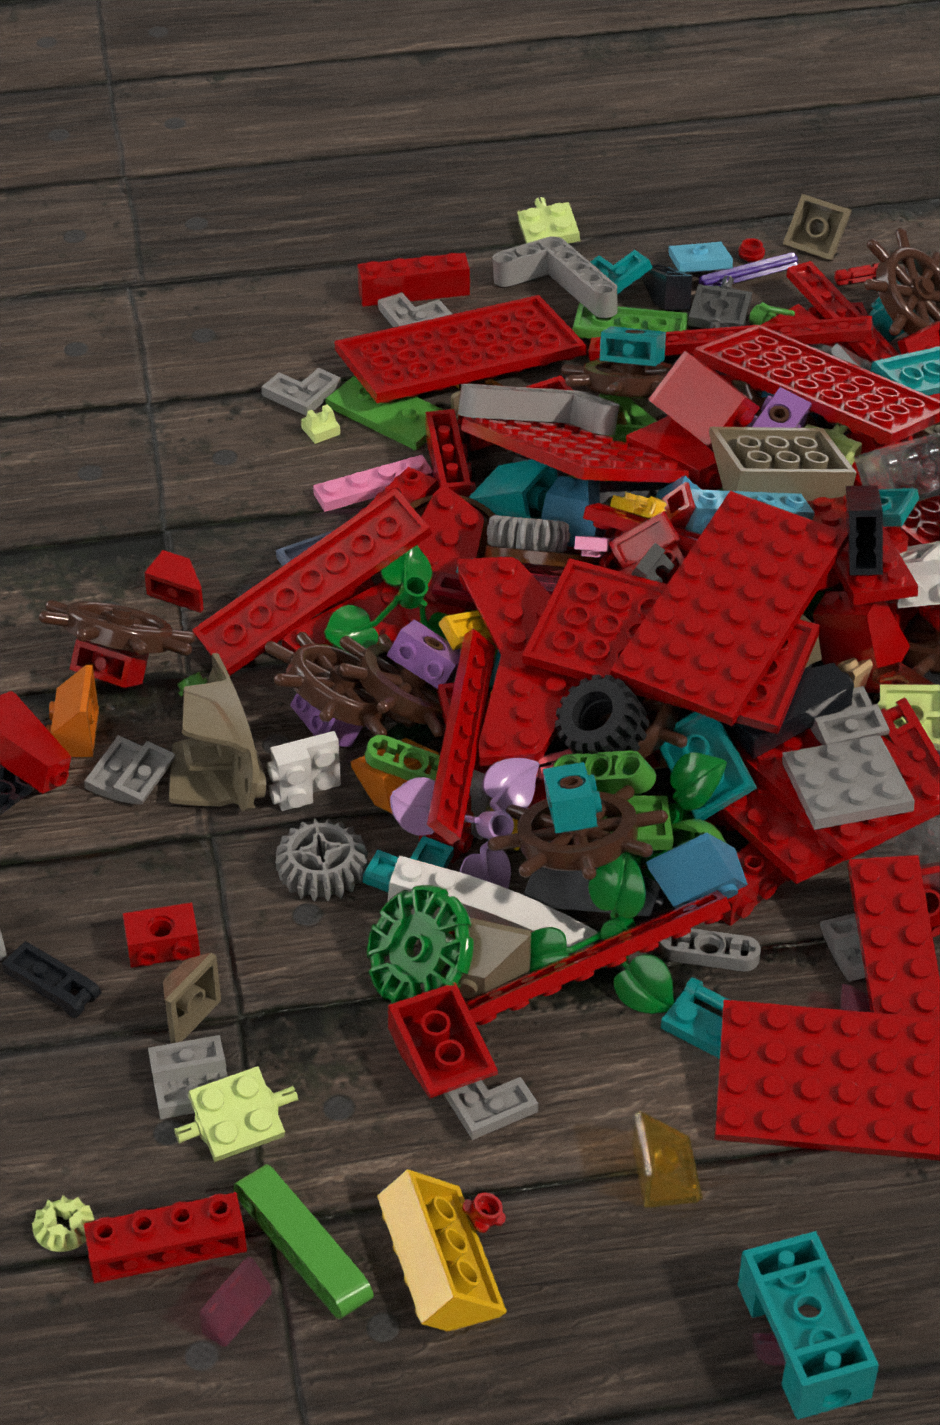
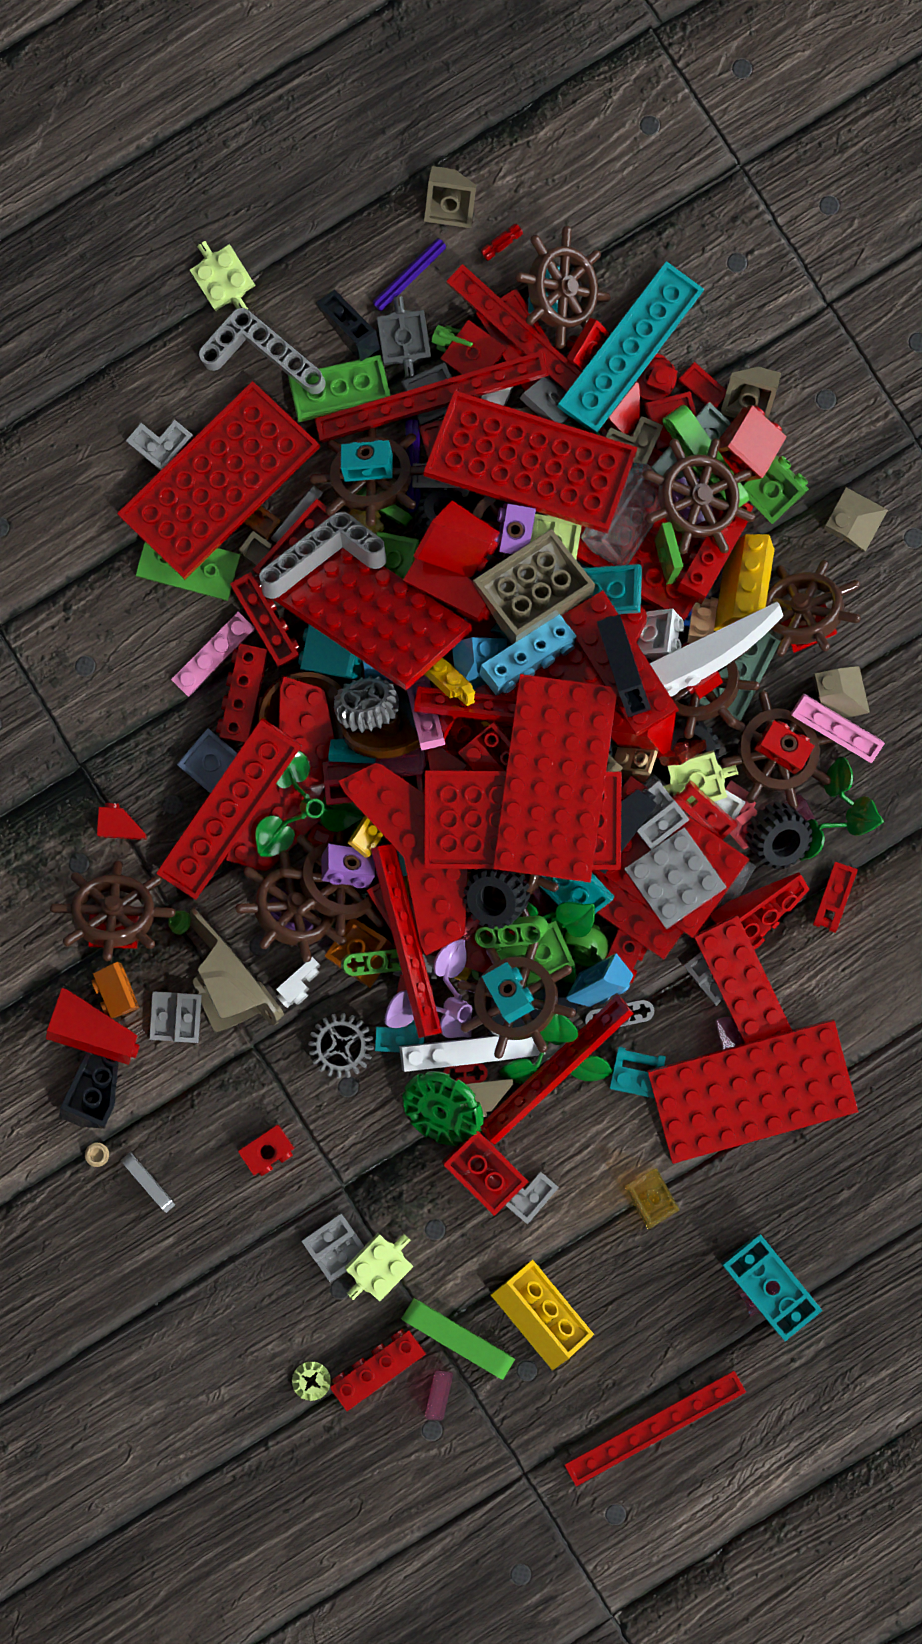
camera: 20 degrees left, 40 degrees up
black plate [2,941,101,1018] -> none
dark tan slope [163,953,221,1044] -> none
light grey plate [261,368,342,415] -> none
yellowish green tile [301,404,341,444] -> none
red brick [358,253,470,307] -> none
red plate [462,1192,506,1233] -> none
teal plate [590,250,653,294] -> none
red tile [608,511,680,569] -> none
dark grey tile [631,543,675,583] -> none
red slope [662,482,695,529] -> none
medium azure plate [669,242,733,273] -> none
red plate [738,238,765,262] -> none

